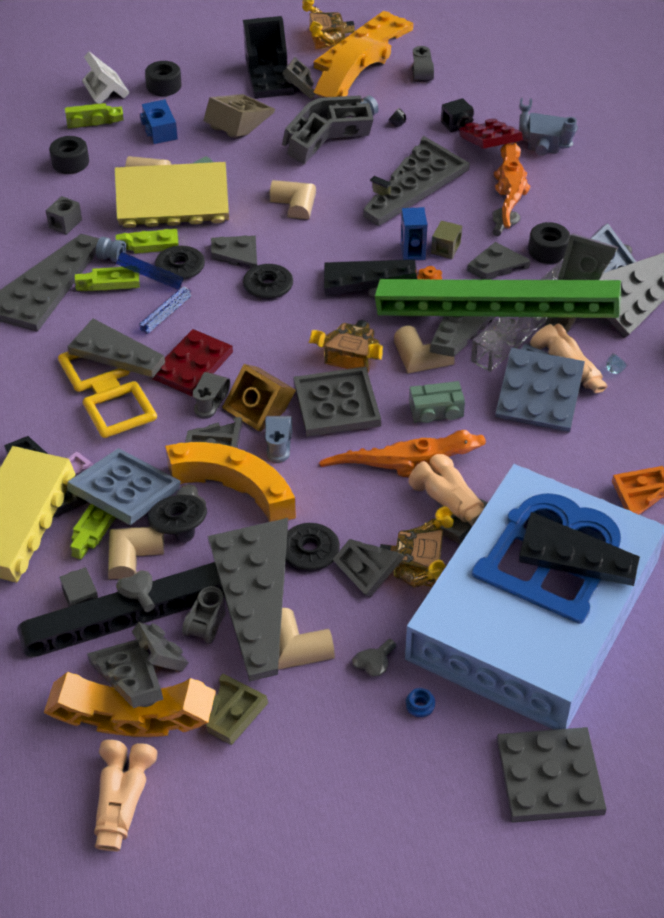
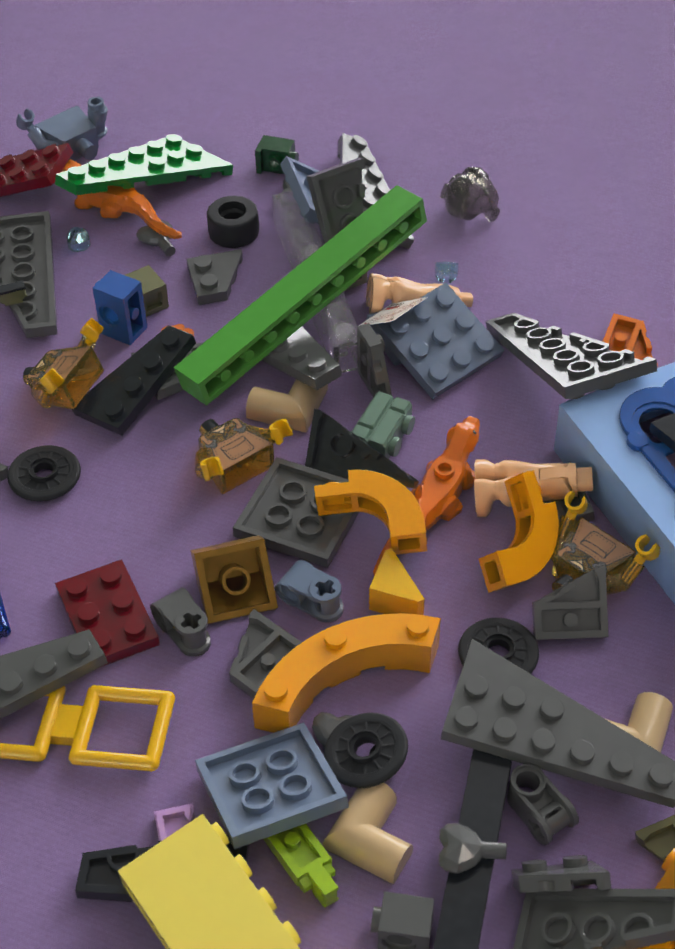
camera: 55 degrees left, 0 degrees up
none -> torso [23,318,104,409]
none -> wing [55,134,233,195]
none -> clear light blue hinge [67,226,91,252]
none -> dark green brick [255,135,299,174]
none -> black wing [305,409,419,489]
none -> light orange arch [314,470,427,555]
none -> dark grey wing [357,323,392,397]
none -> white sticker [359,297,429,326]
none -> yellow slope [369,548,424,615]
none -> light orange arch [478,470,559,593]
none -> dark grey wing [486,313,657,399]

